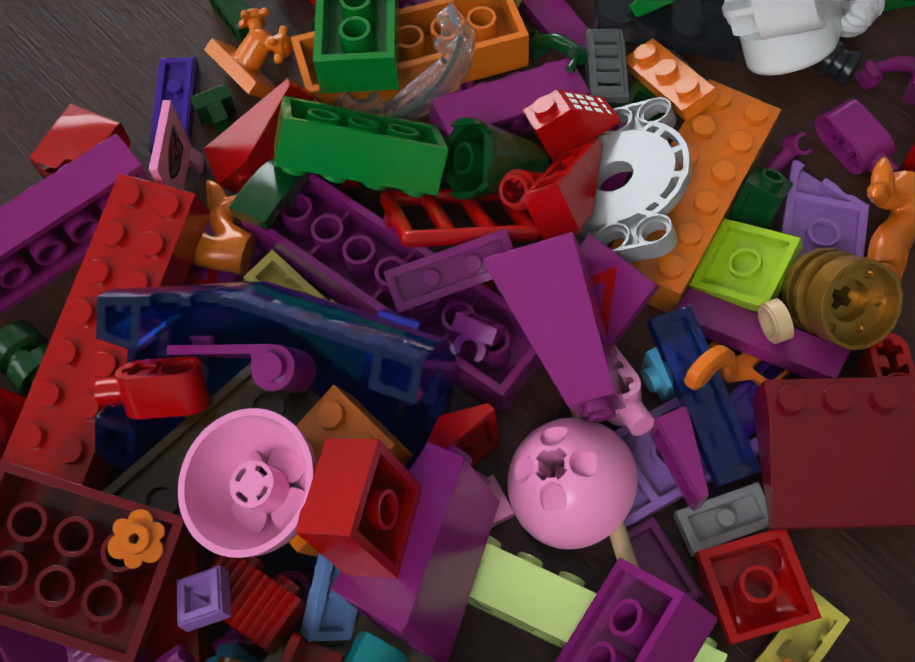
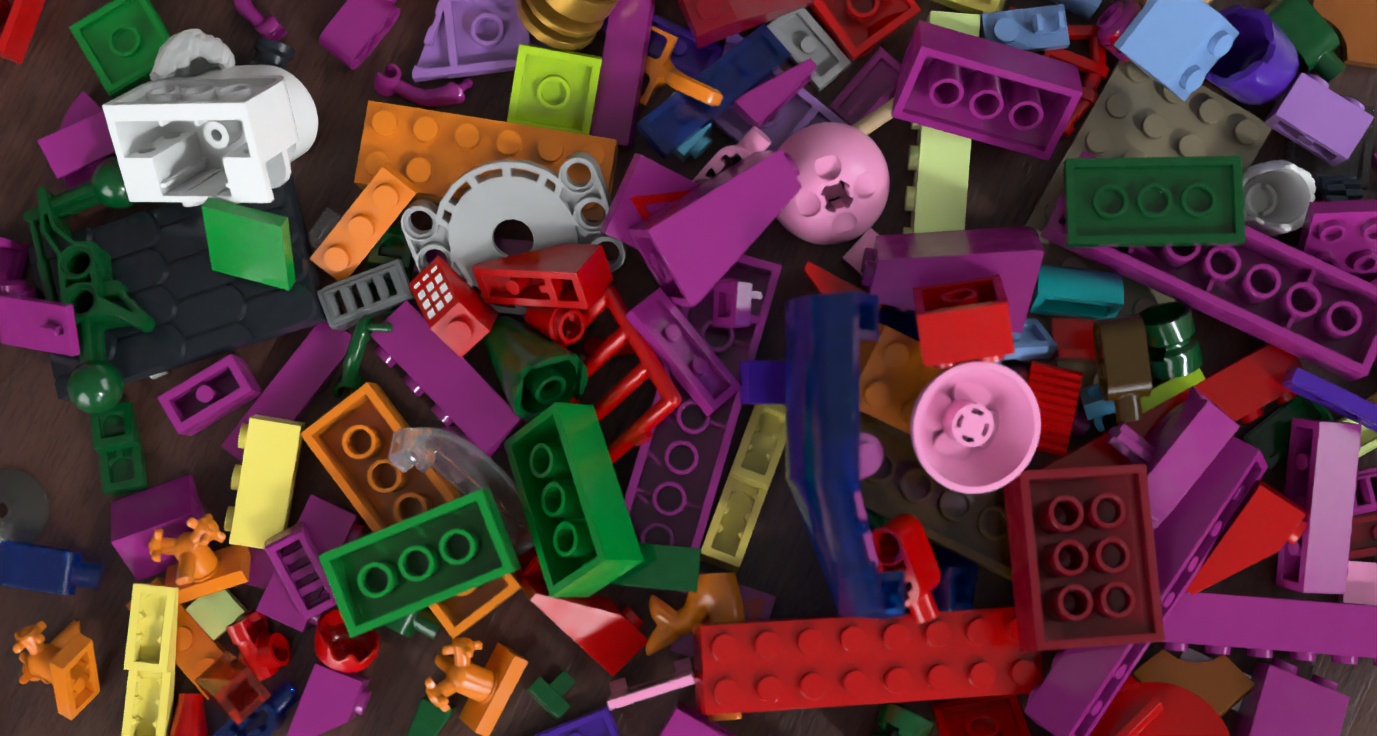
camera: 110 degrees left, 20 degrees up
orange plant [107,509,166,569] -> none
medium lavender tile [176,565,231,632] -> none
dark green bracket [727,166,793,229] -> none
tan tile [758,298,794,344] -> none

